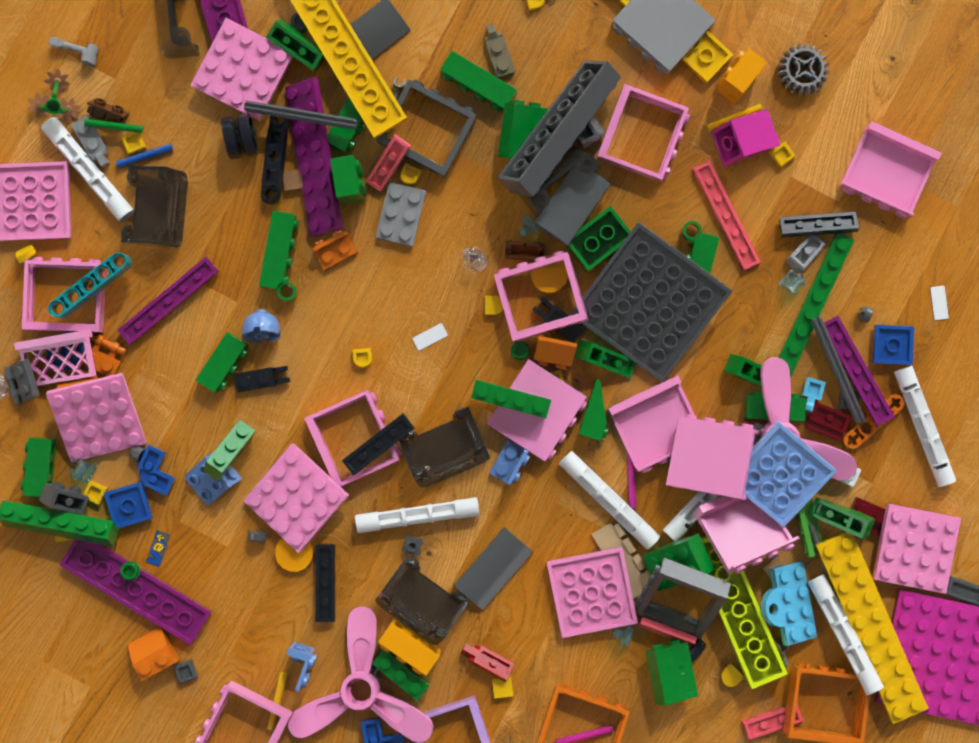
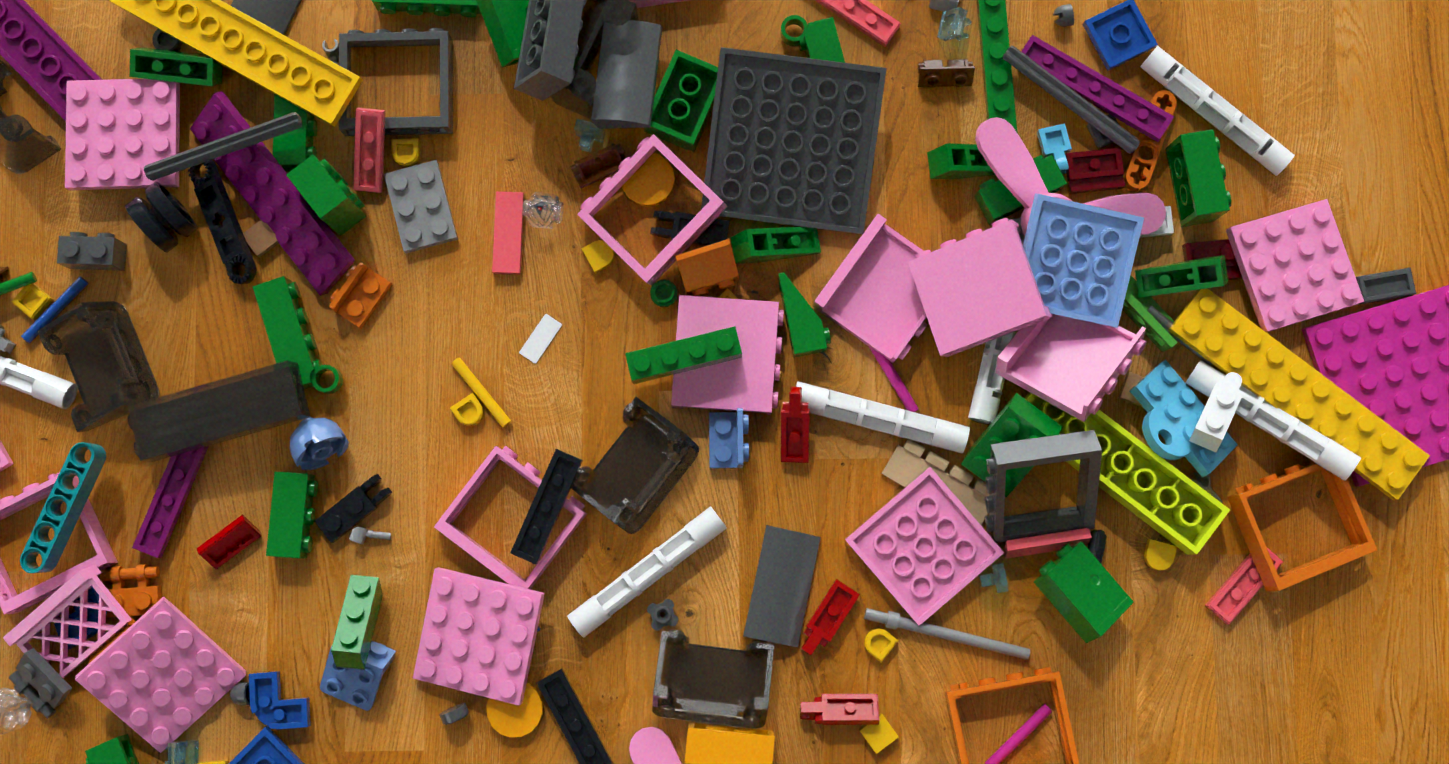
camera: 30 degrees left, 5 degrees down
none -> dark grey brick [57,232,127,271]
none -> clear smoke brick [127,360,311,462]
none -> red plate [197,514,262,569]
none -> light grey hand [349,527,391,544]
none -> yellow bar [451,357,511,428]
none -> coral tile [492,192,524,275]
none -> red hinge [781,387,810,463]
none -> red hinge [801,579,860,655]
none -> light grey bar [864,608,1030,660]
none -> yellow tile [864,628,898,662]
none -> reddish brown hinge [918,59,975,87]
none -> green brick [1165,129,1232,227]
none -> white brick [1189,372,1244,452]

